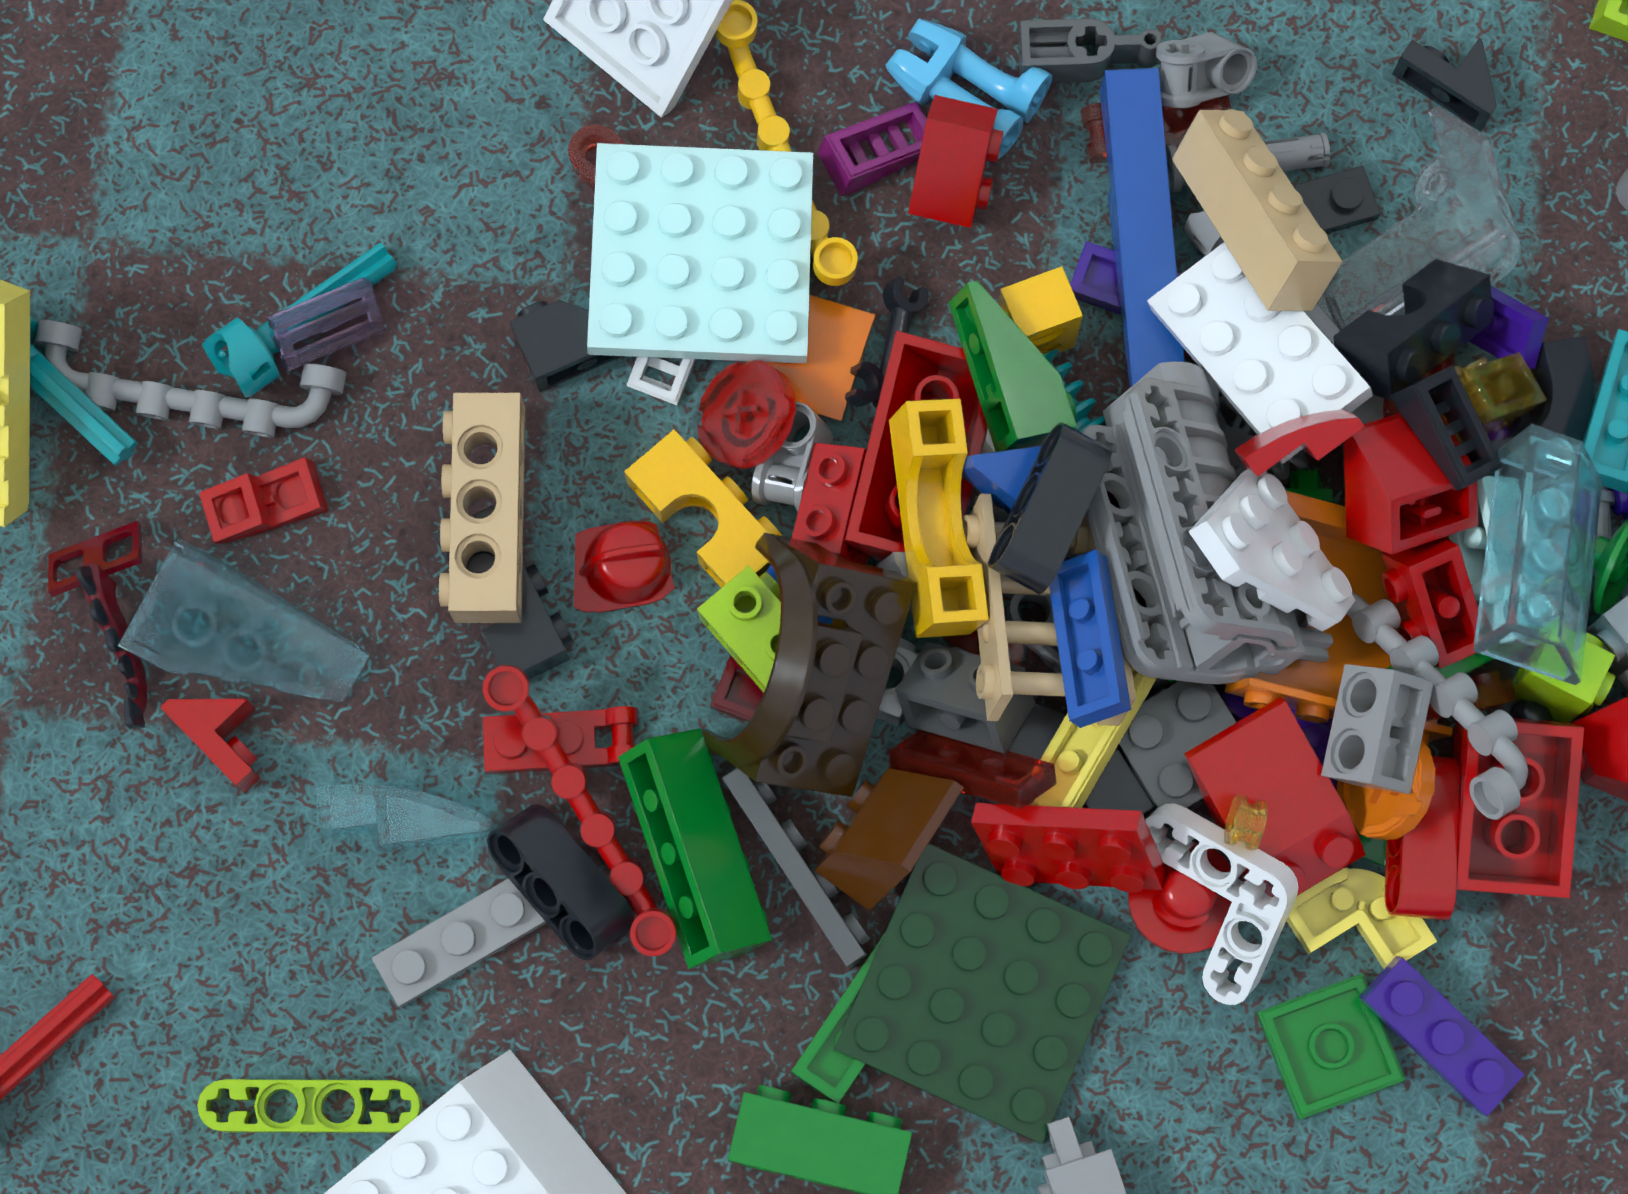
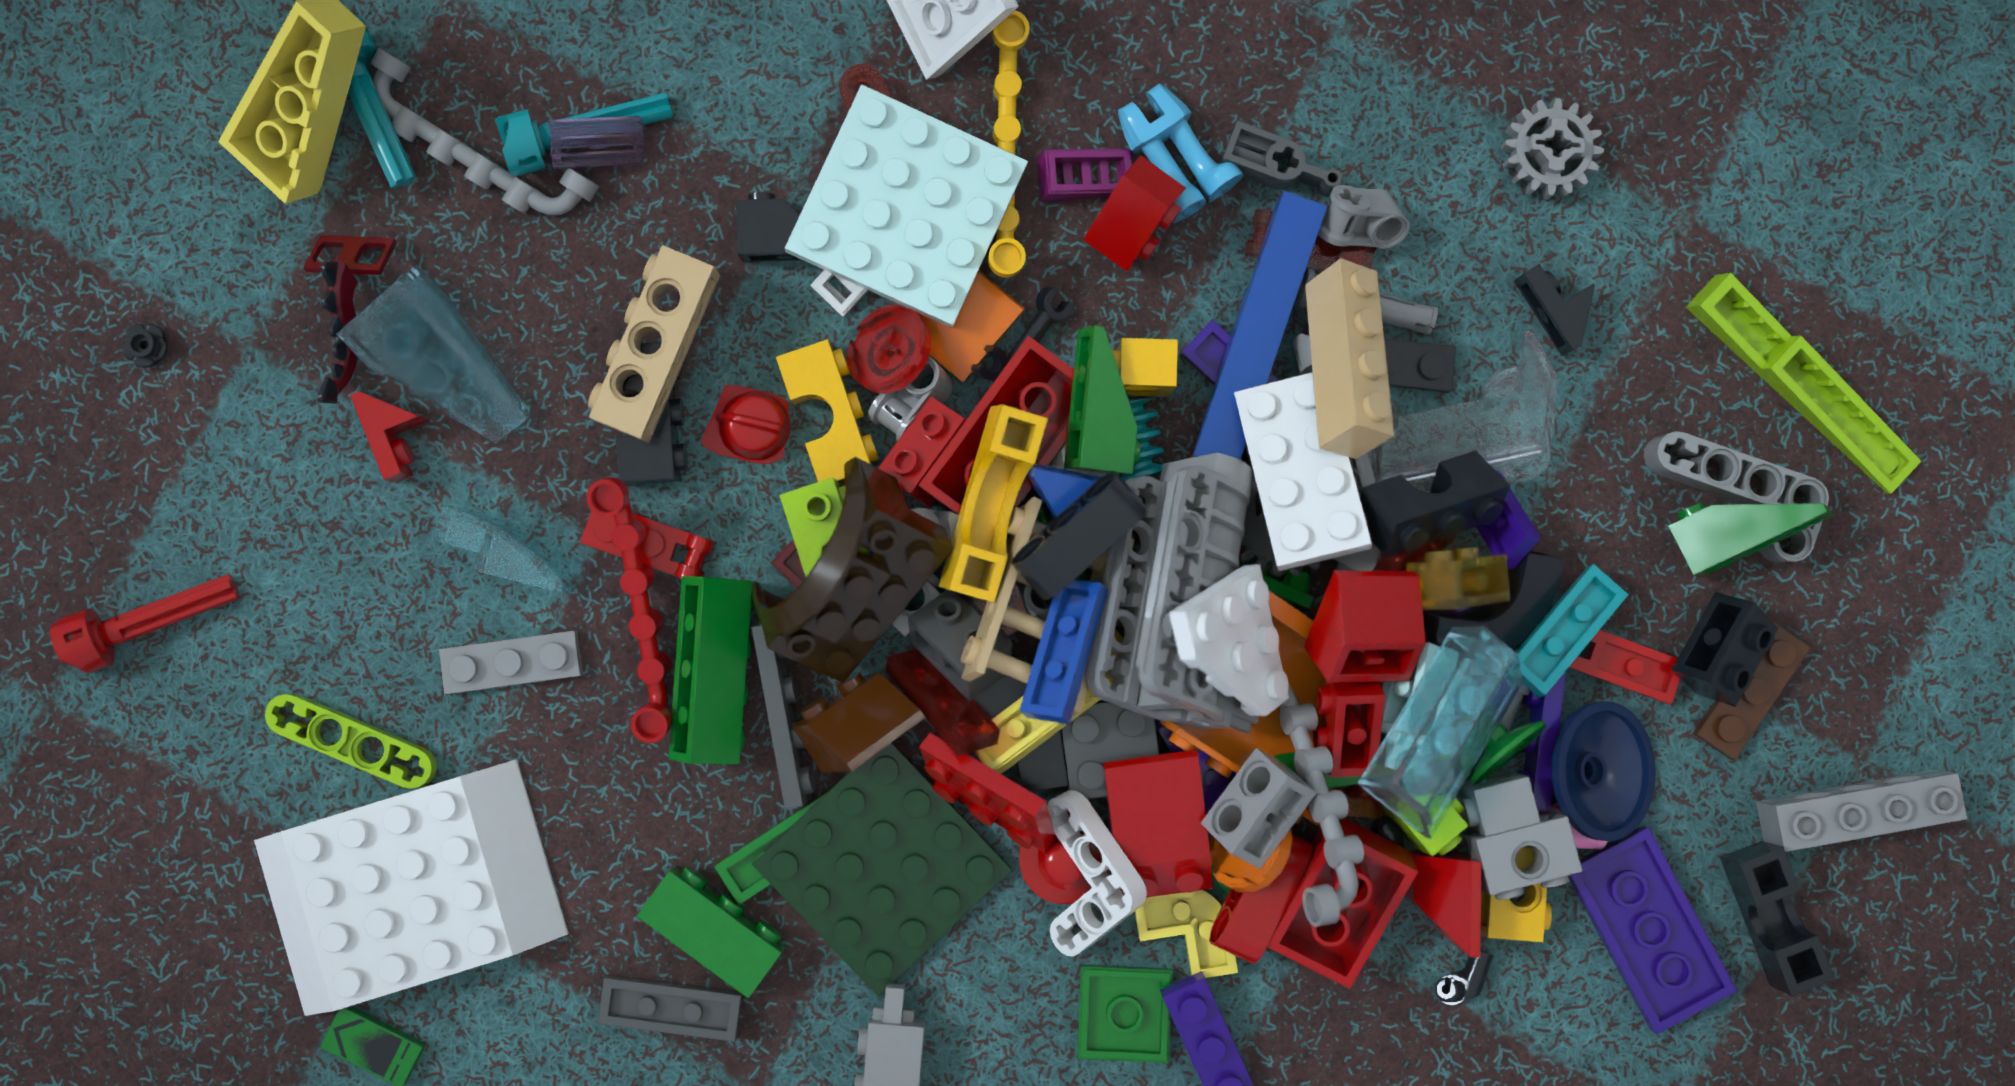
camera: 20 degrees right, 10 degrees up
red slope [199,457,328,545] -> none
black beam [487,804,635,960] -> none
clear yellow bush [1224,794,1268,851] -> none
red slope [1234,409,1365,477] -> none
black slope [1391,365,1503,491] -> none

